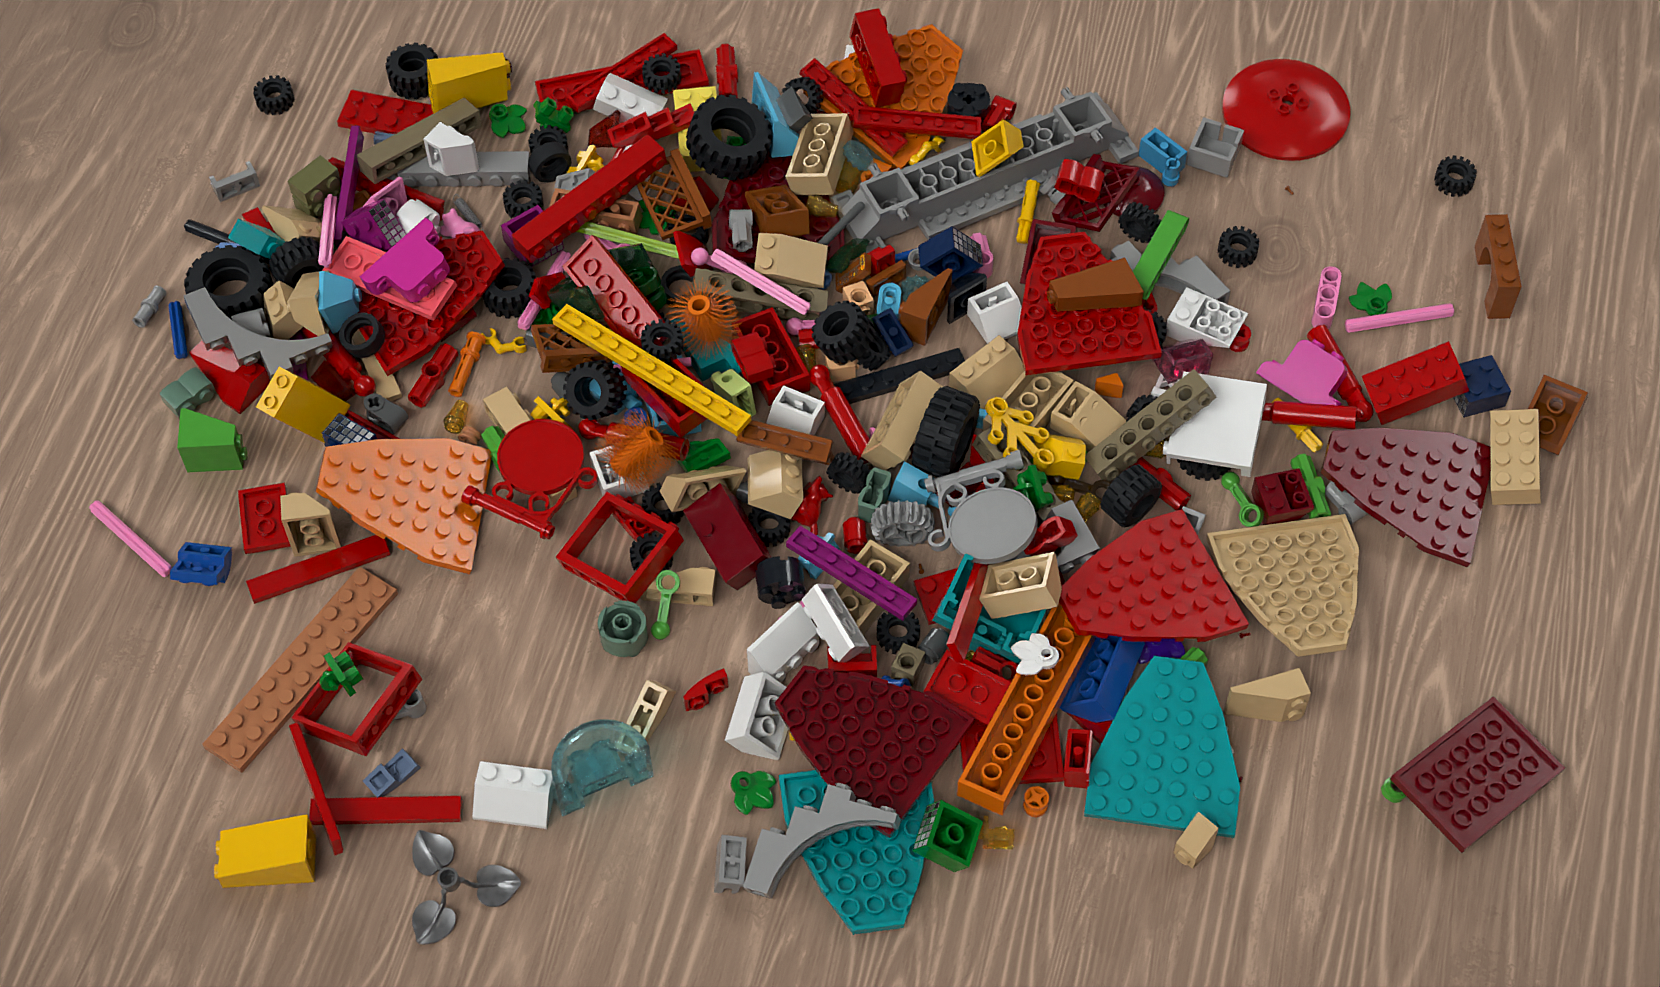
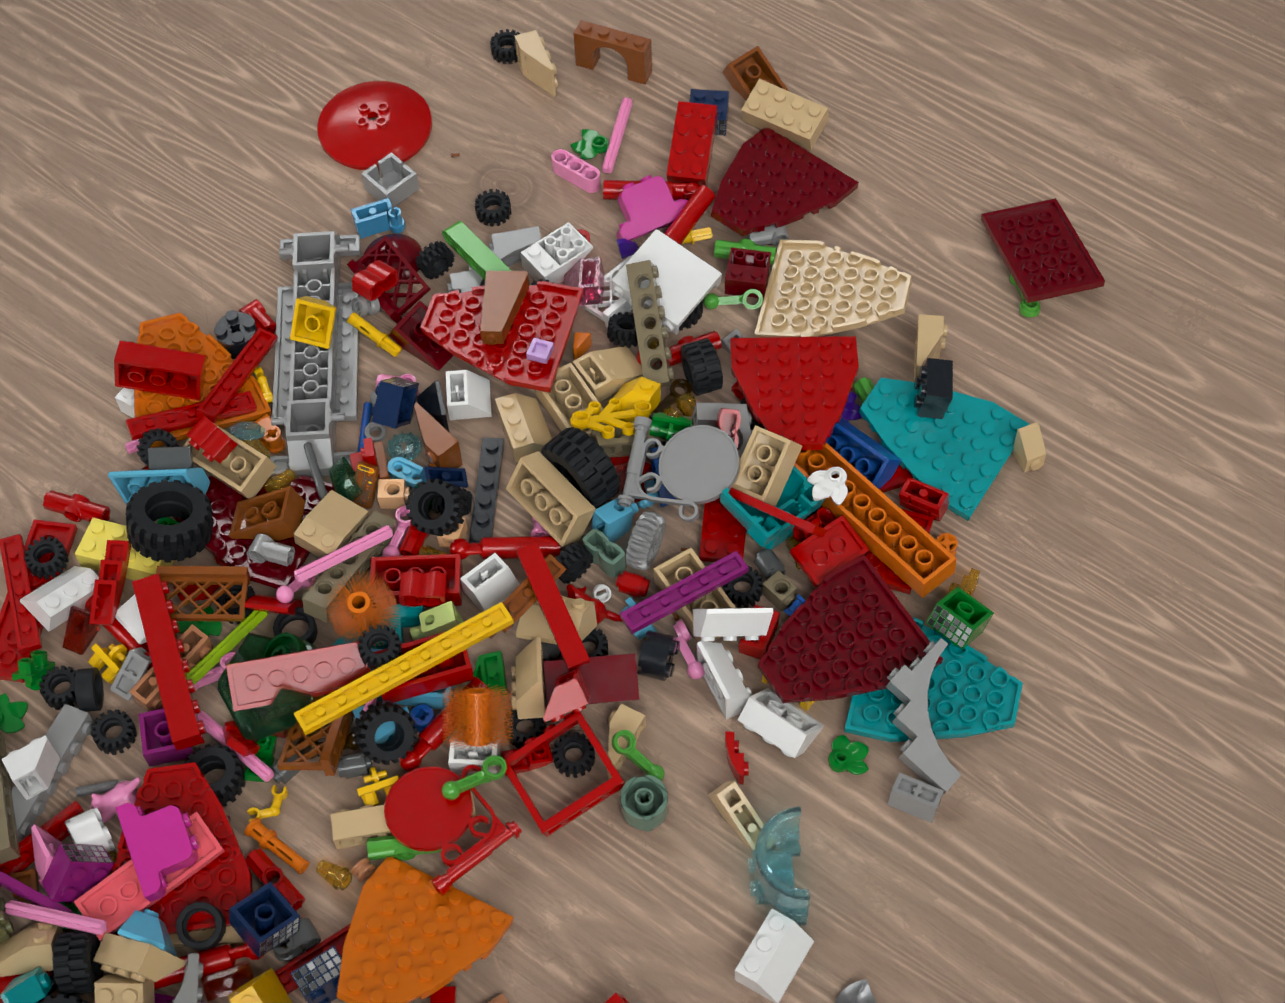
camera: 65 degrees left, 0 degrees up
none -> red brick [186,416,238,464]
none -> dark blue brick [229,882,300,958]
none -> bright green piece [442,755,507,800]
none -> tan slope [515,30,558,97]
none -> red tile [516,542,590,671]
none -> lavender plate [526,338,554,364]
none -> slope [543,668,590,722]
none -> white hinge [593,584,611,603]
none -> dark purple tile [616,238,639,259]
none -> black brick [914,358,953,419]

